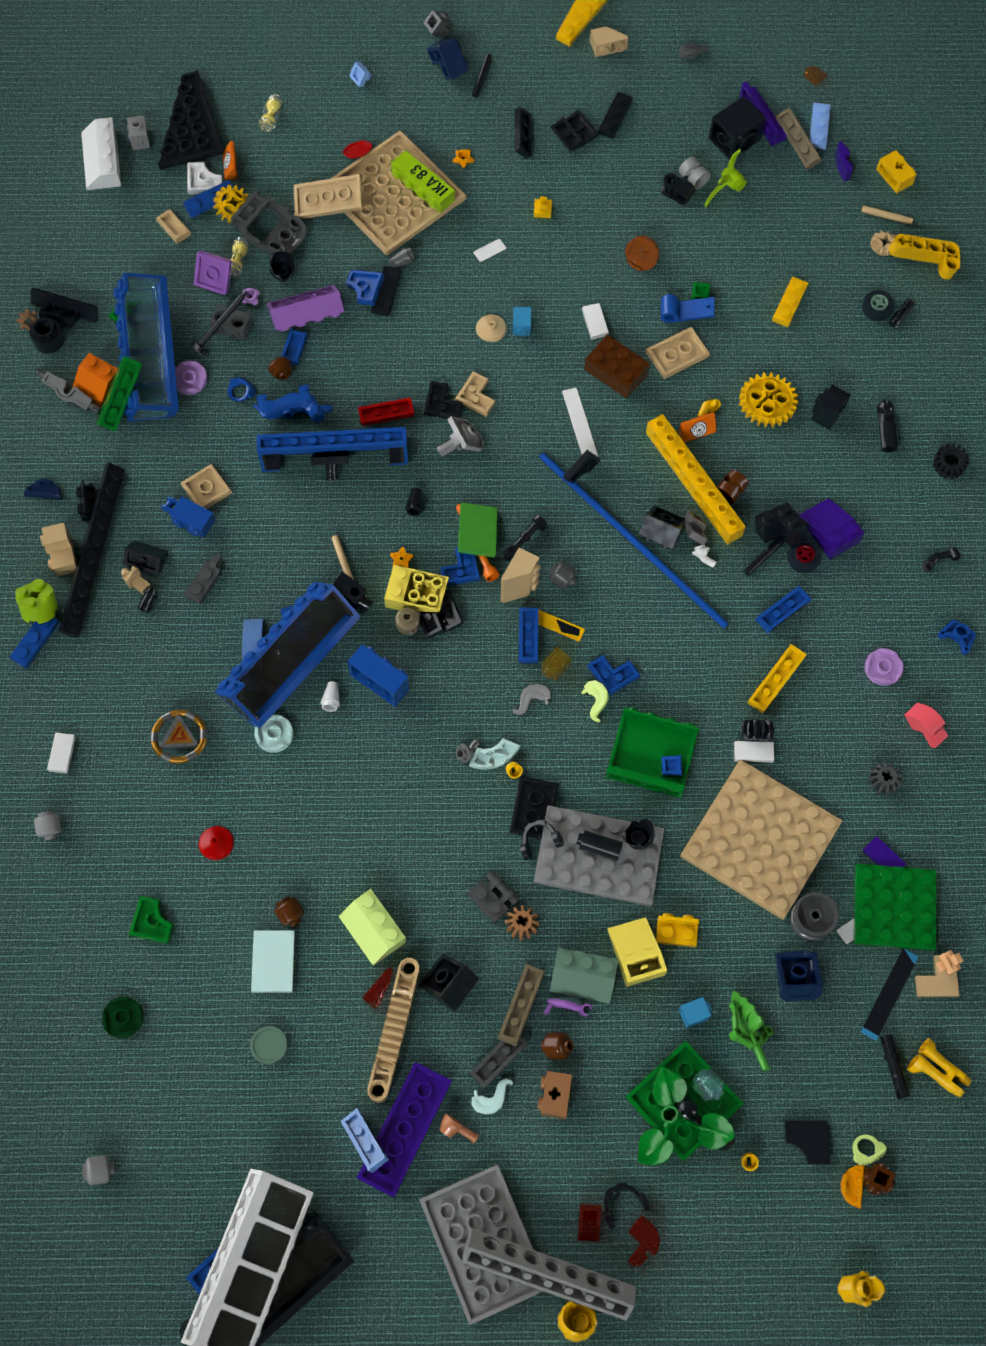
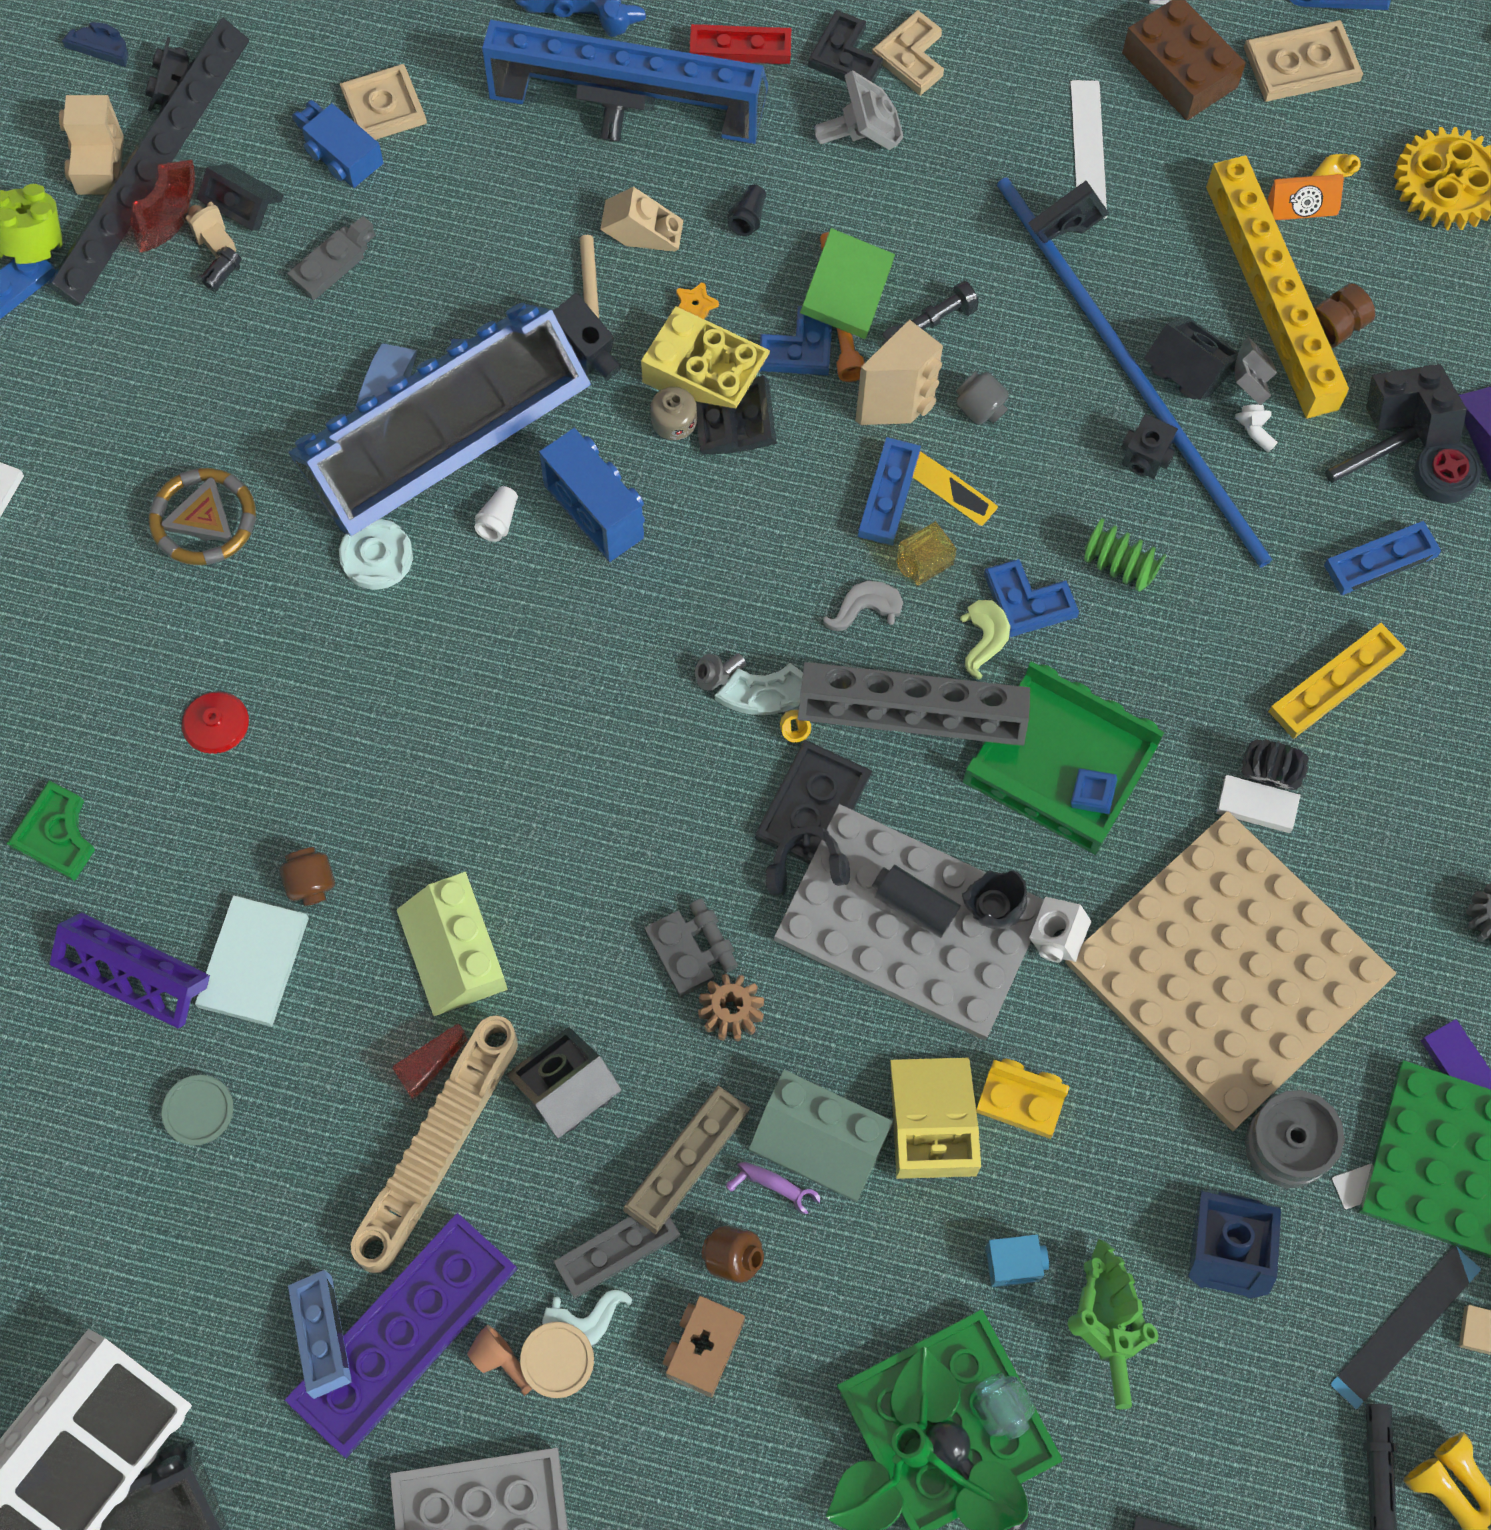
camera: 15 degrees right, 0 degrees up
none -> dark purple fence [49,912,210,1029]
none -> clear red brick [130,159,195,253]
none -> tan piece [520,1322,594,1398]
none -> tan slope [600,187,683,252]
none -> dark grey brick [798,662,1030,746]
none -> white brick [1029,897,1091,963]
none -> bright green piece [1084,518,1167,592]
none -> black brick [1121,413,1178,479]

